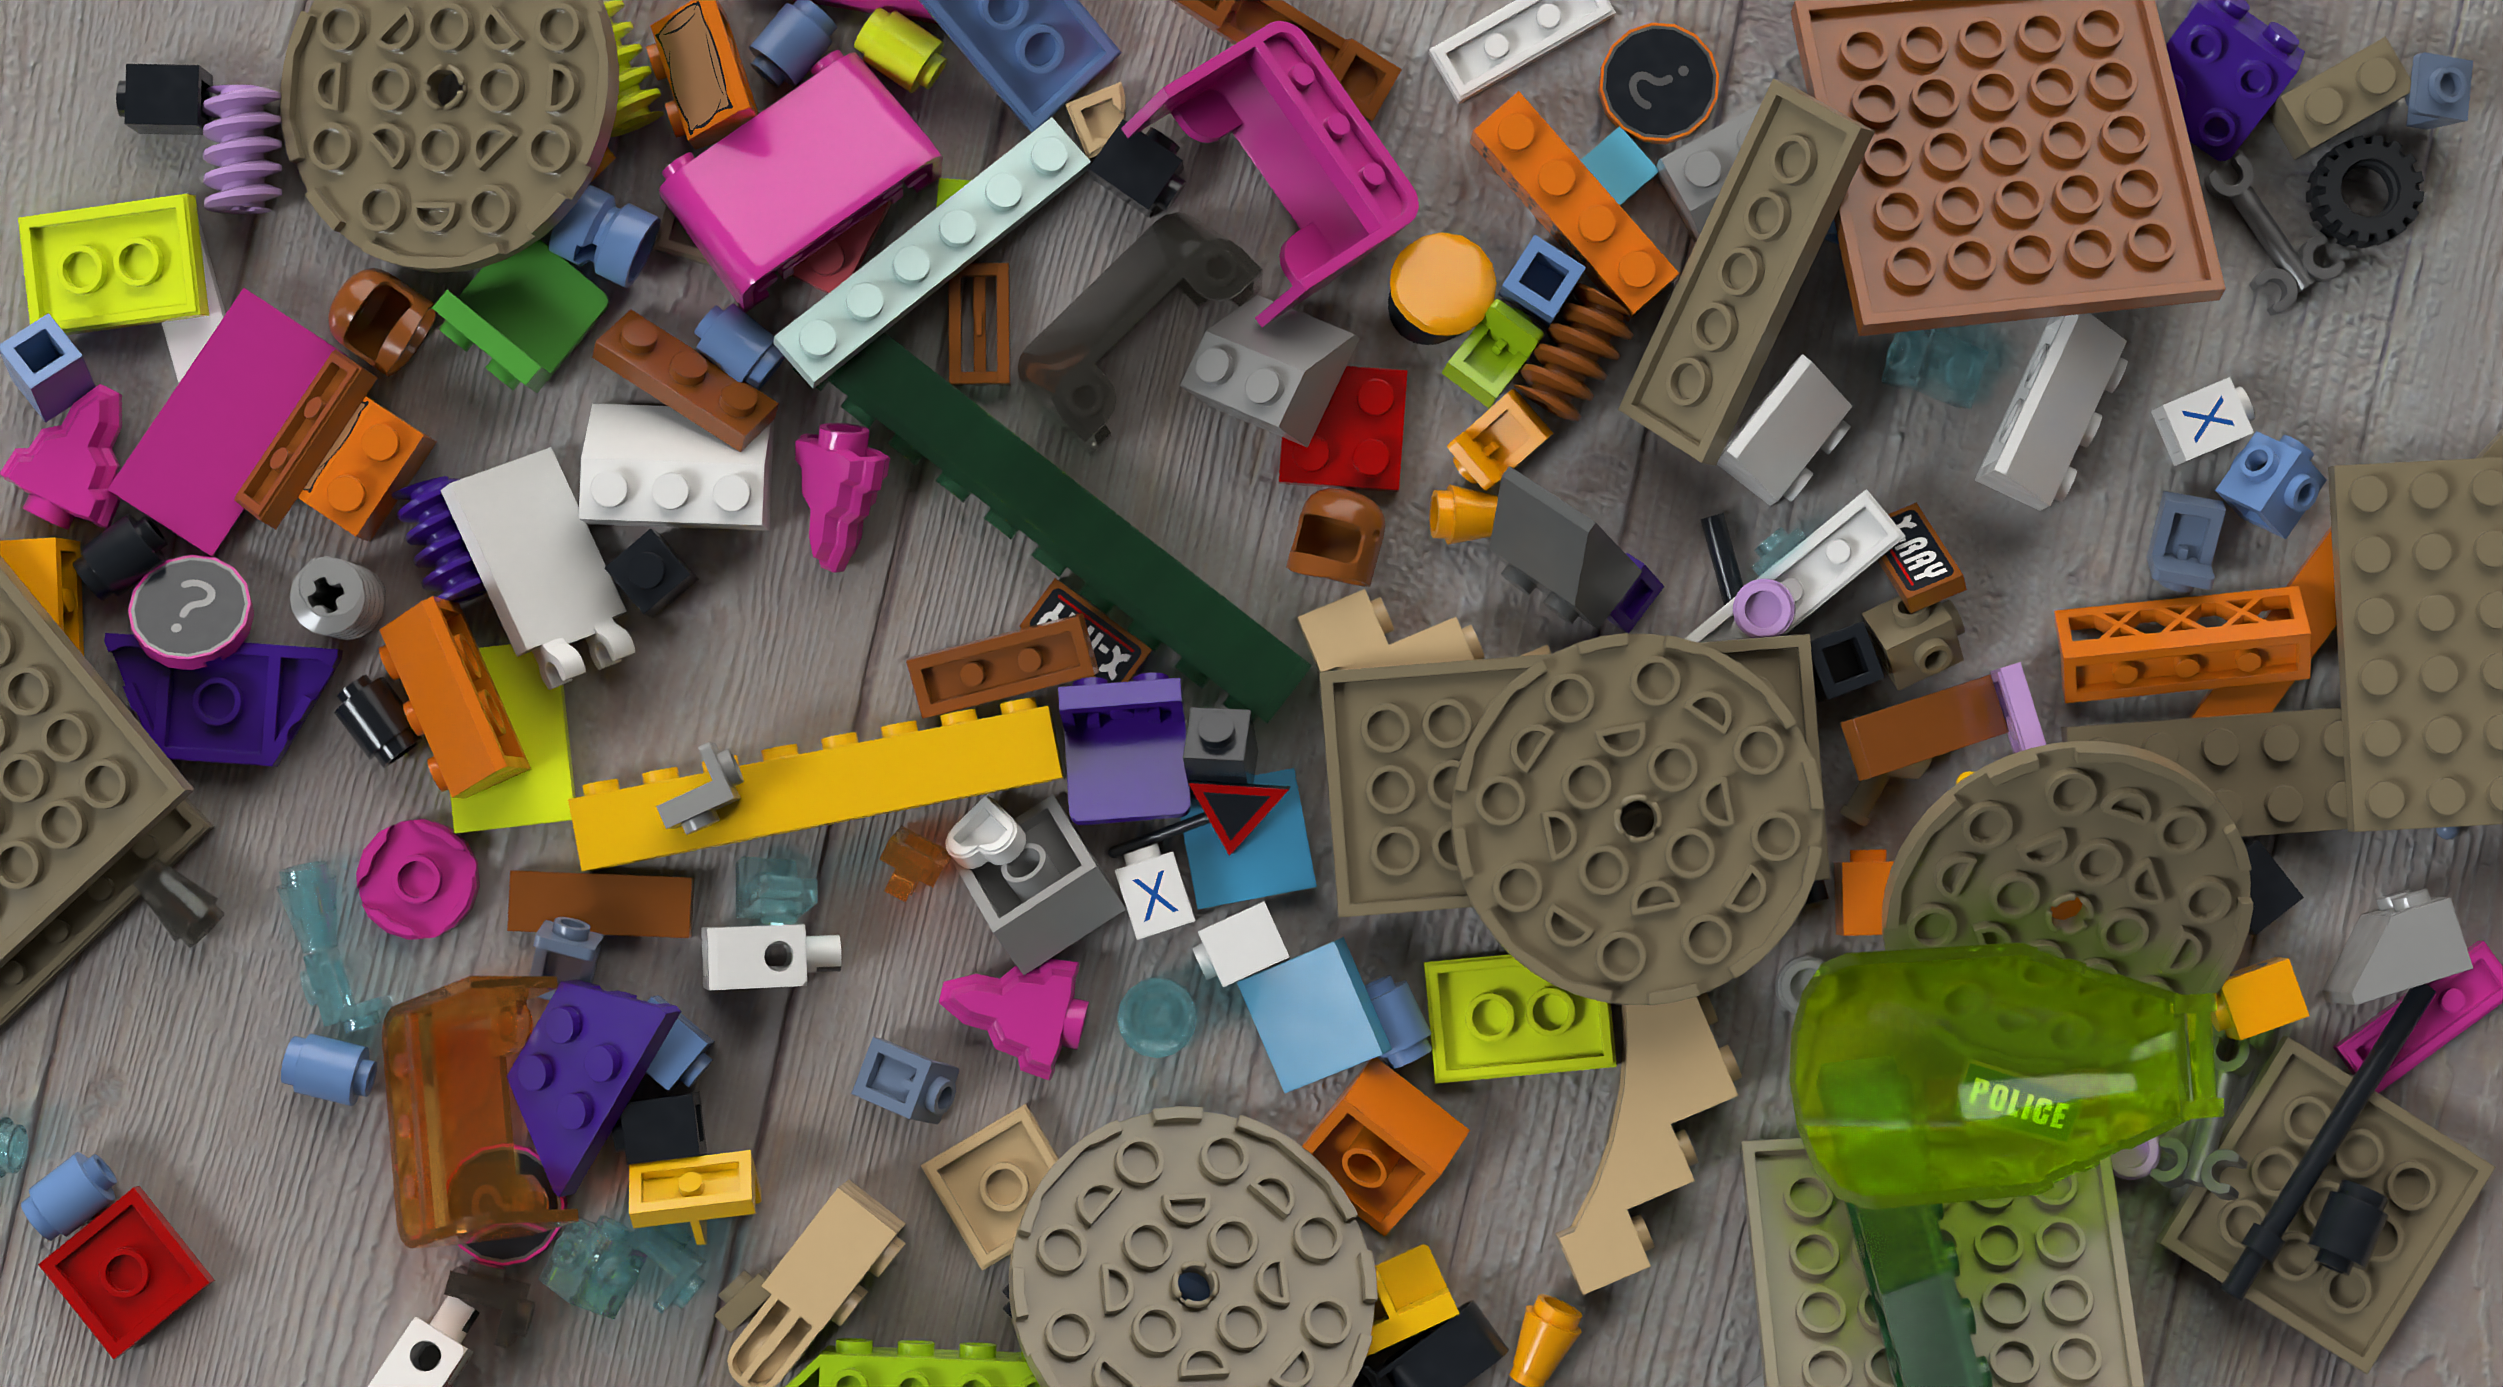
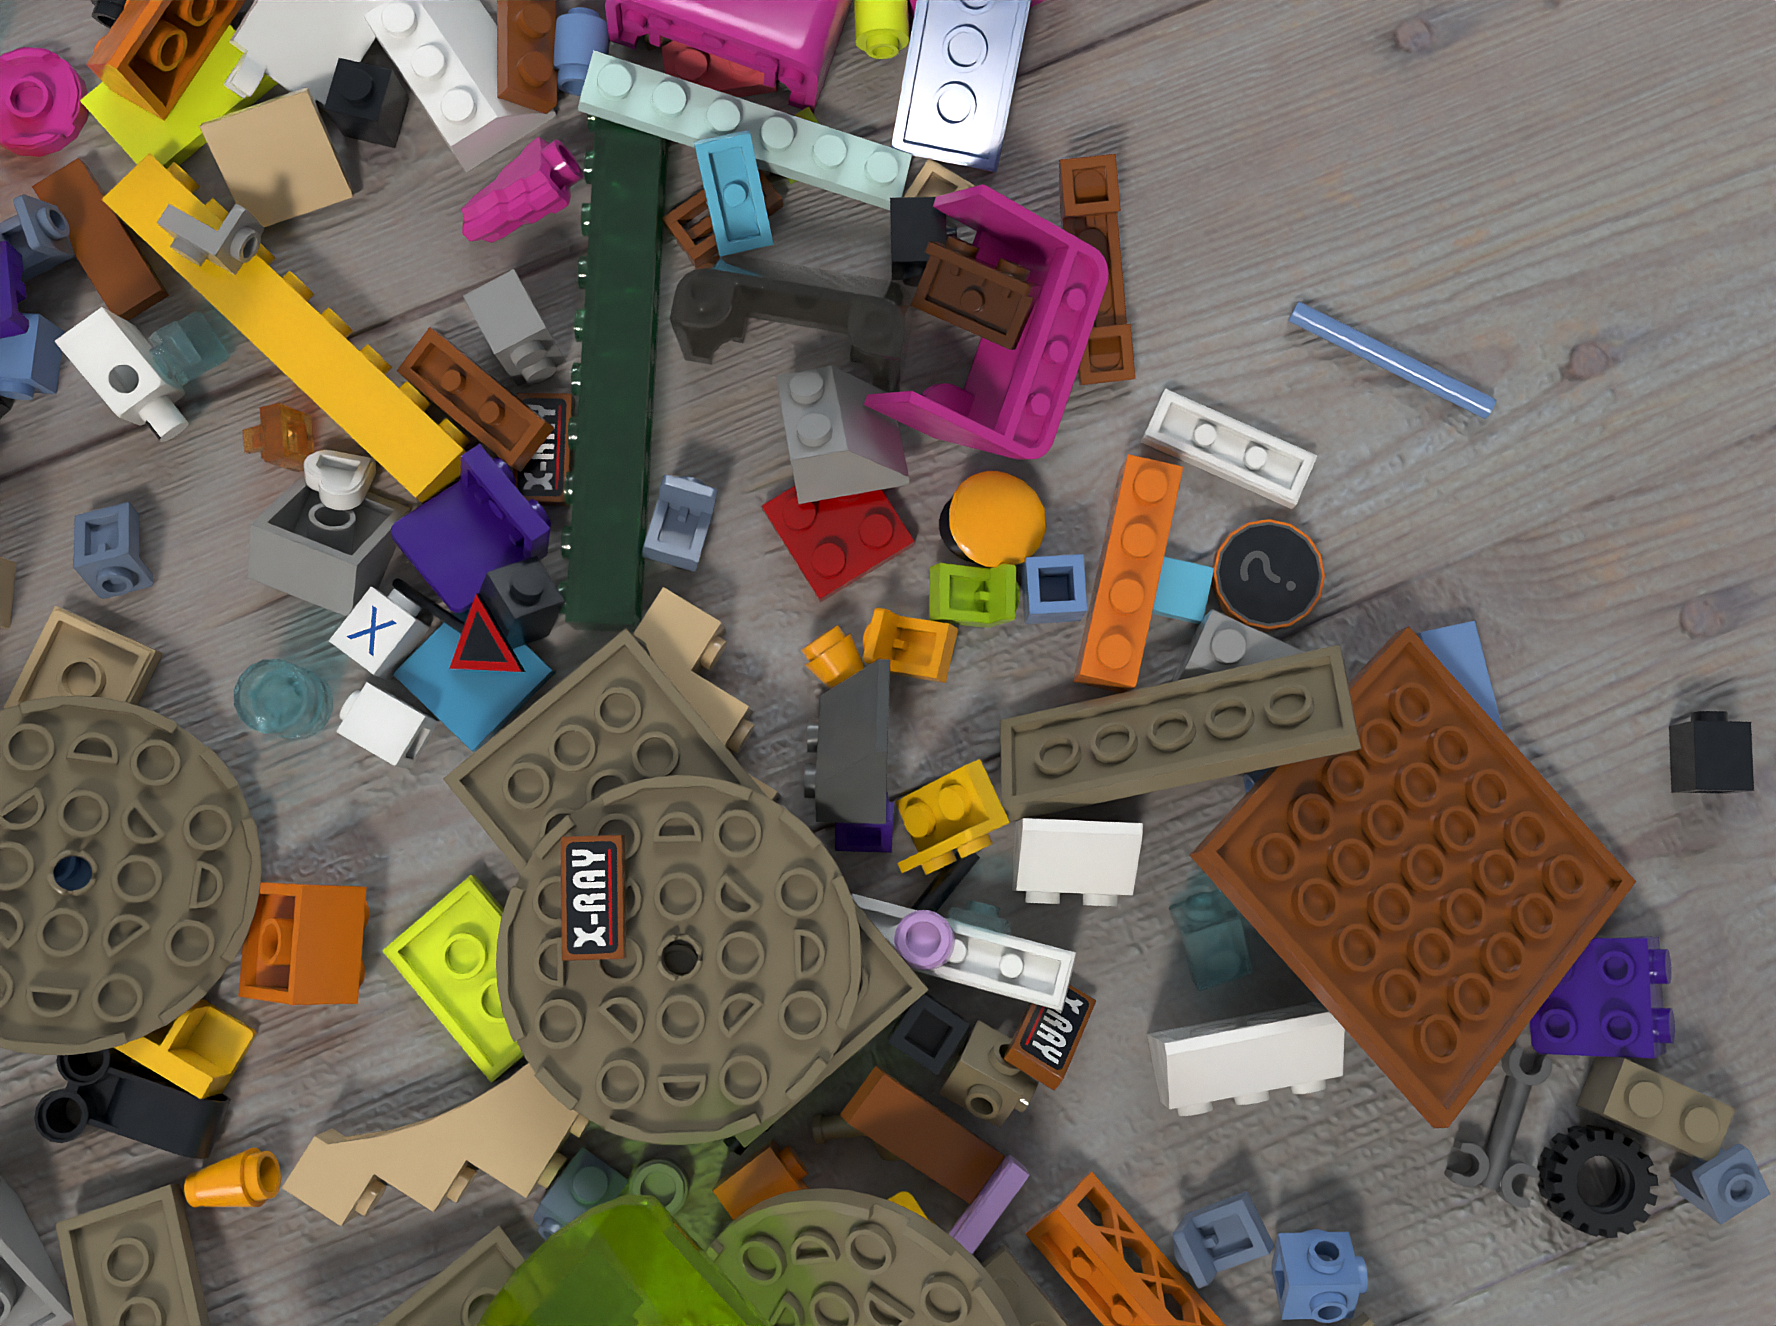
camera: 55 degrees right, 5 degrees down
dark pink rock [939,958,1089,1081] -> none
dark azure tile [1237,937,1392,1093] -> none
dark orange helmet [1286,488,1386,587] -> none
medium blue brick [1365,975,1432,1069] -> none
dark orange piece [1512,283,1634,422] -> none
white brick [2151,377,2255,466] -> none
none -> tan tile [200,87,354,227]
none -> light grey brick [463,269,566,386]
none -> sand blue bracket [533,1147,629,1253]
none -> tile [561,835,627,961]
none -> sand blue bracket [642,475,718,572]
none -> medium azure plate [694,130,774,256]
none -> yellow bracket [895,759,1010,875]
none -> reddish brown bracket [910,235,1042,350]

